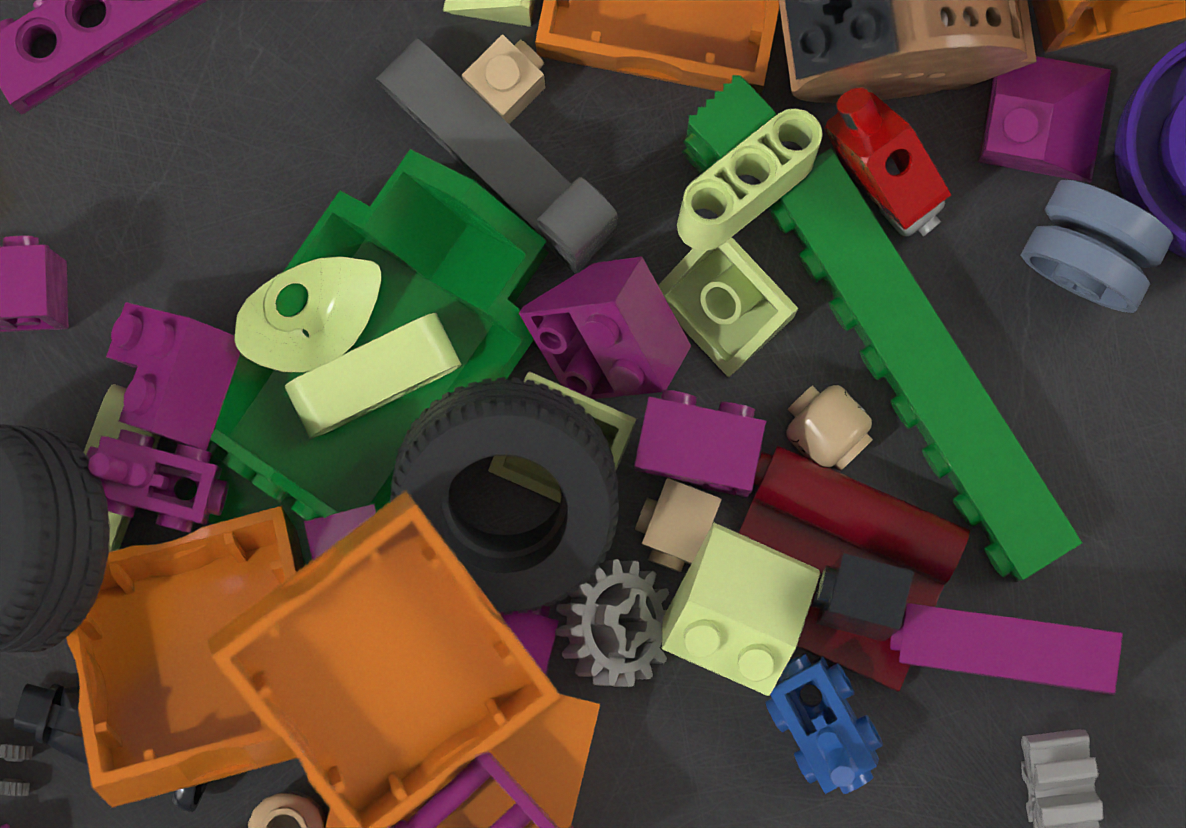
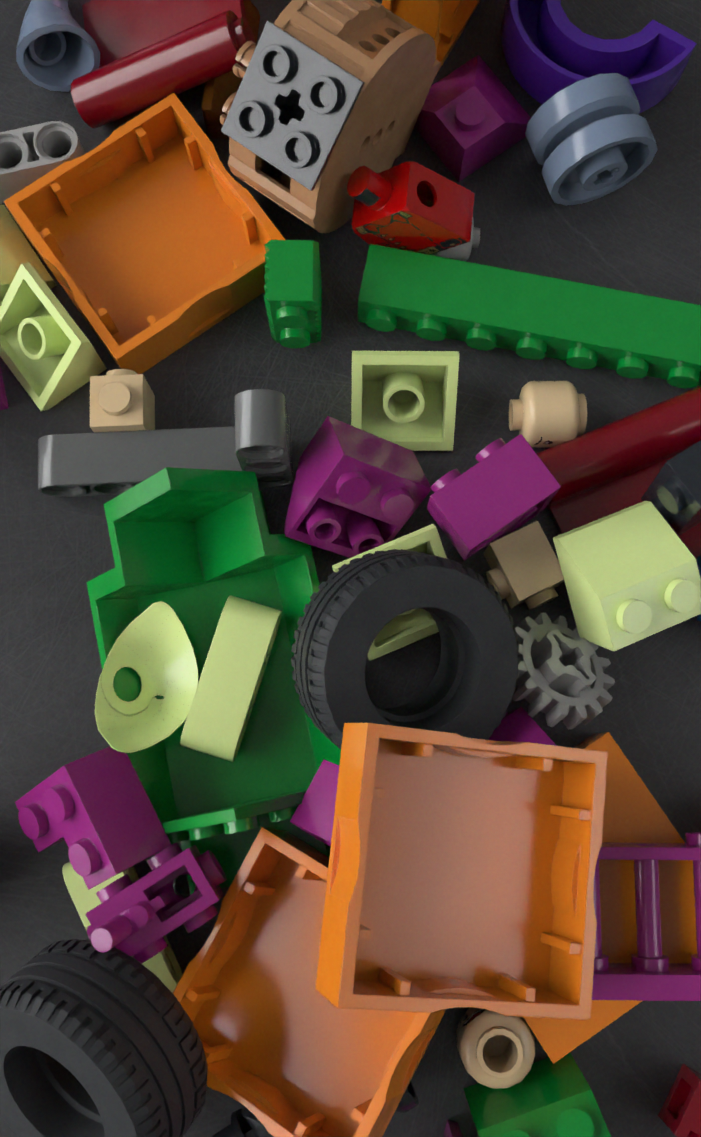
camera: 50 degrees left, 5 degrees down
yellowish green beam [677,109,822,251] -> none

